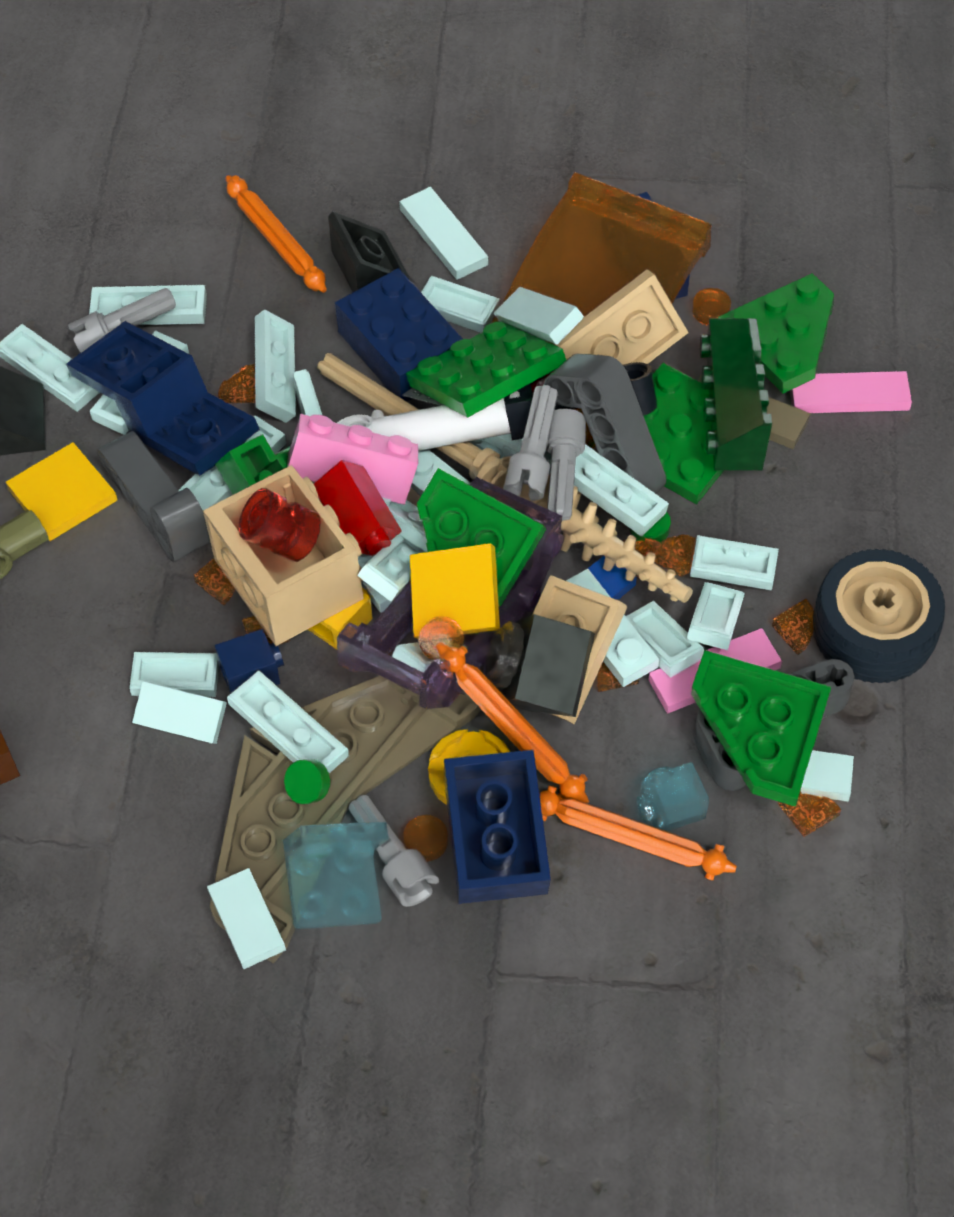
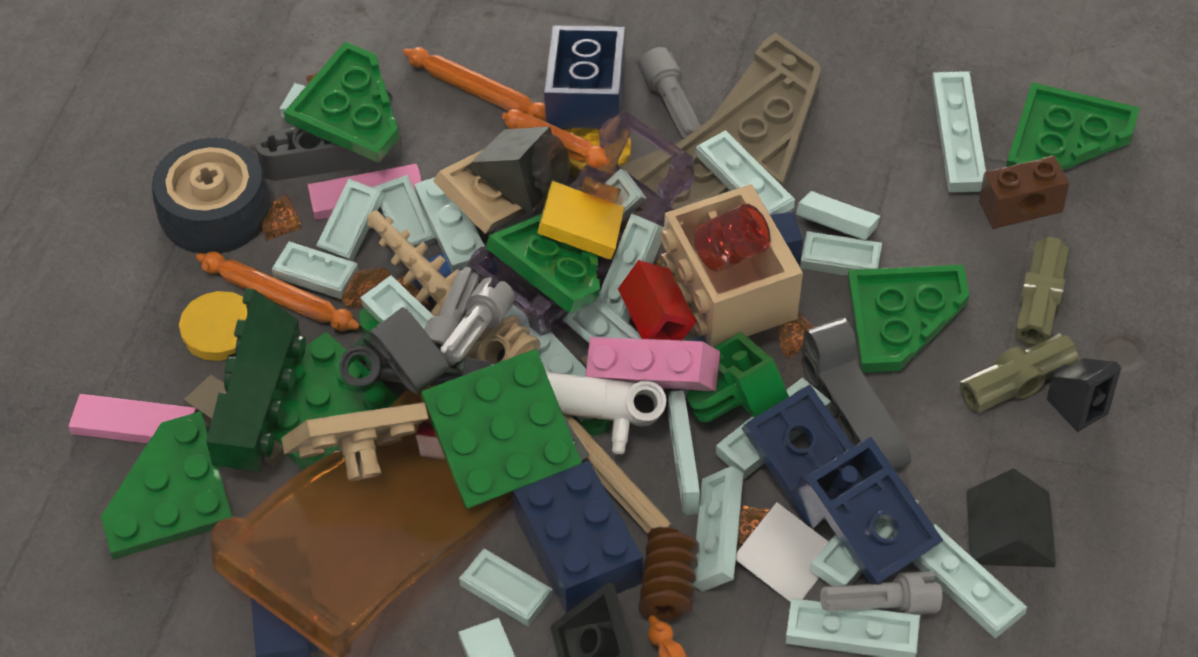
camera: 170 degrees left, 5 degrees down
yellow tile [6,442,118,541] -> none
light aqua tile [207,868,286,969] -> none
clear light blue bracket [283,822,389,929] -> none
green tile [284,759,330,804] -> none
clear orange tile [403,815,448,862] -> none
light aqua tile [493,287,584,345] -> none
clear light blue brick [637,762,709,831] -> none
none -> yellow tile [179,291,247,361]
none -> orange wheel [196,251,360,332]
none -> reddish brown piece [638,527,700,622]
none -> white sticker [735,502,829,602]
none -> green plate [847,264,969,373]
none -> light aqua plate [932,72,986,193]

